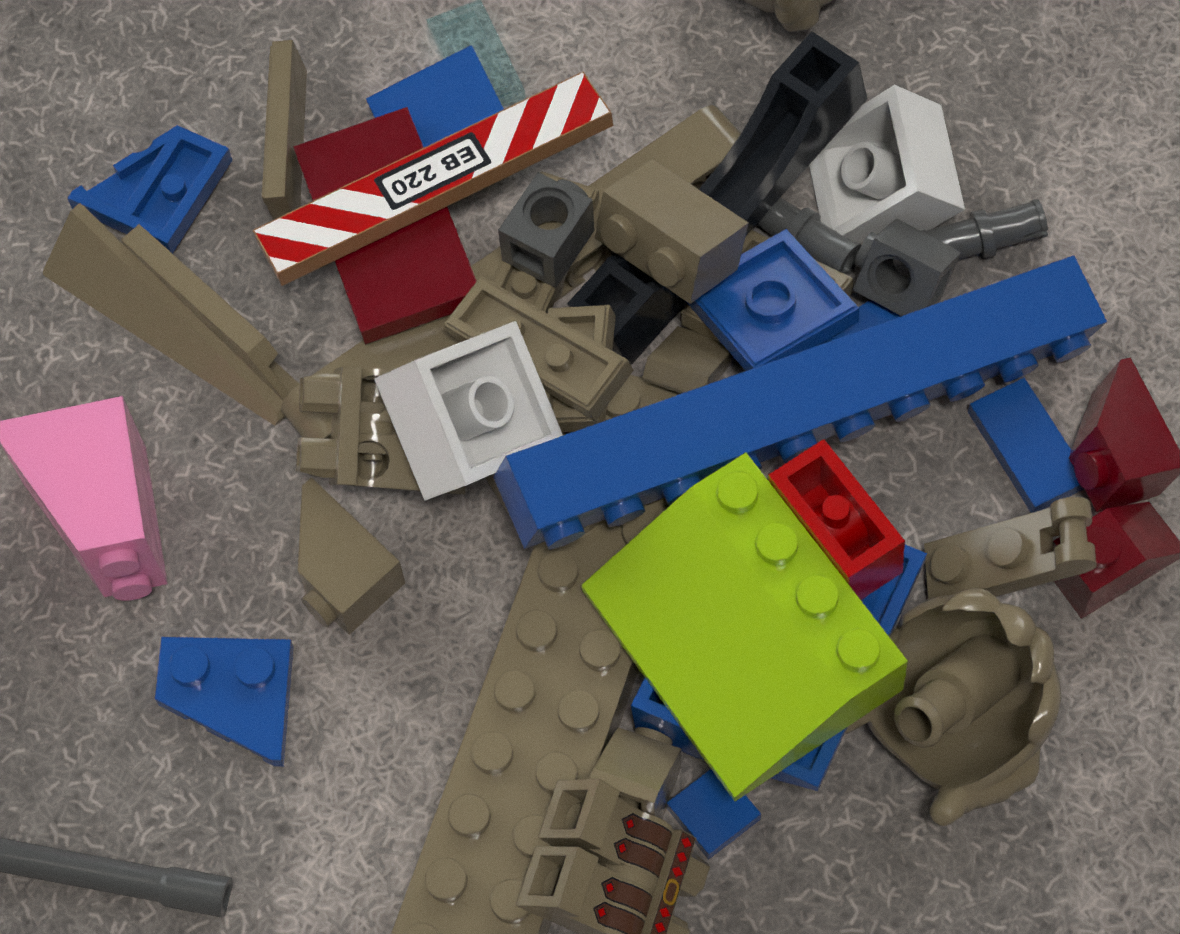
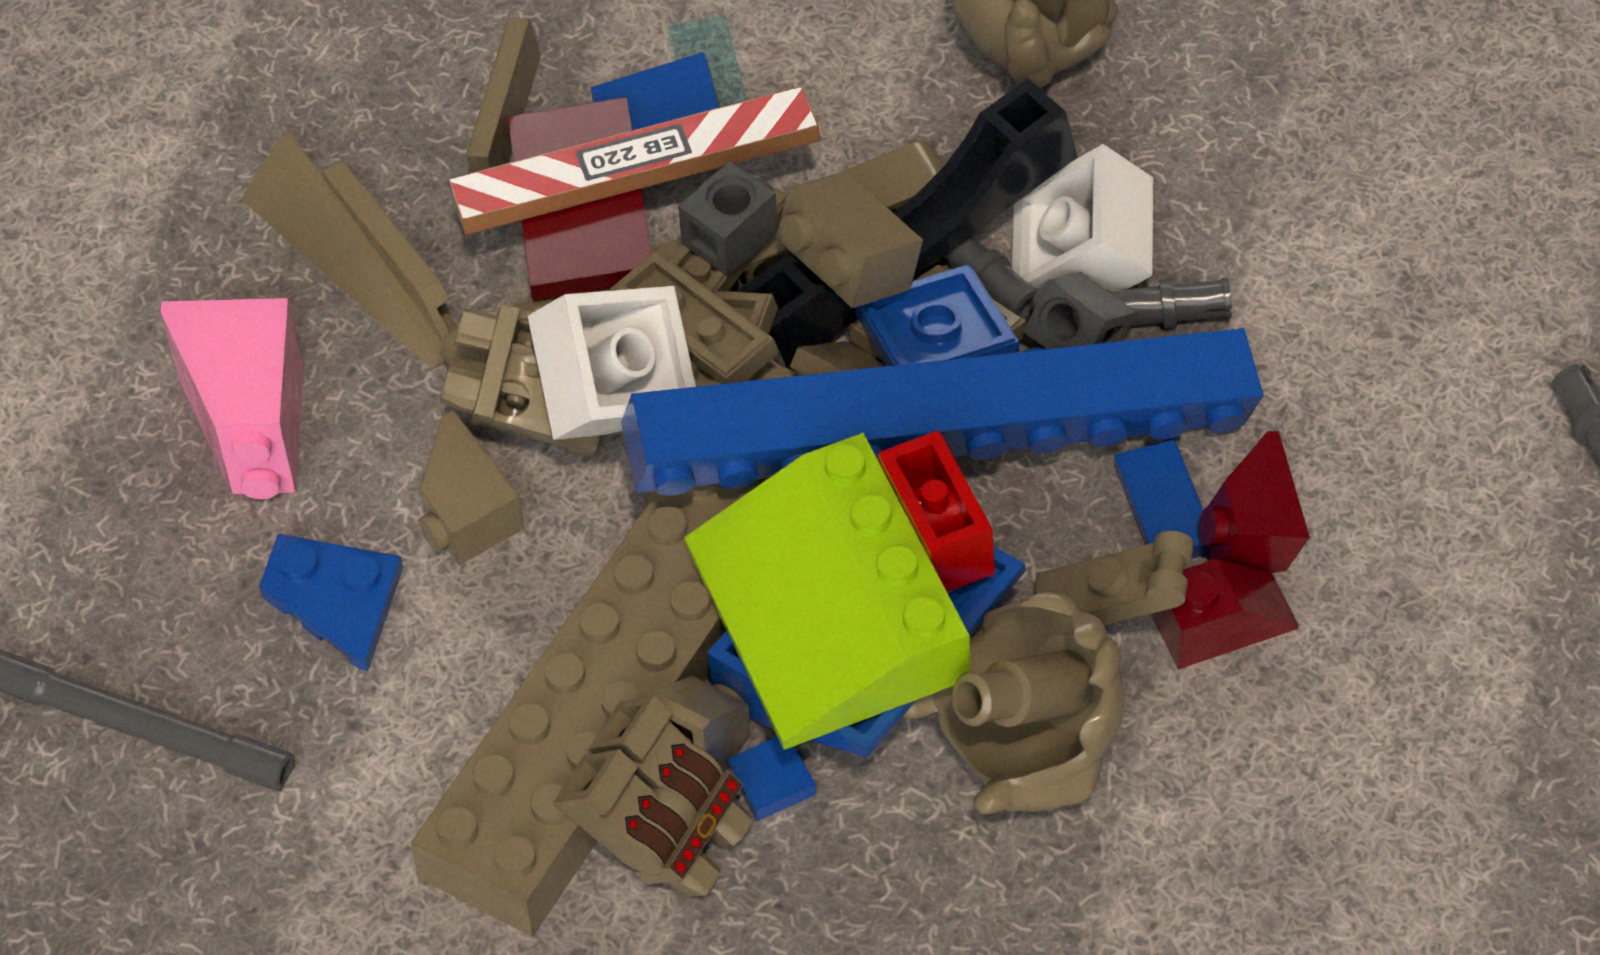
camera: 10 degrees right, 10 degrees down
blue wing [68,125,232,254] -> none

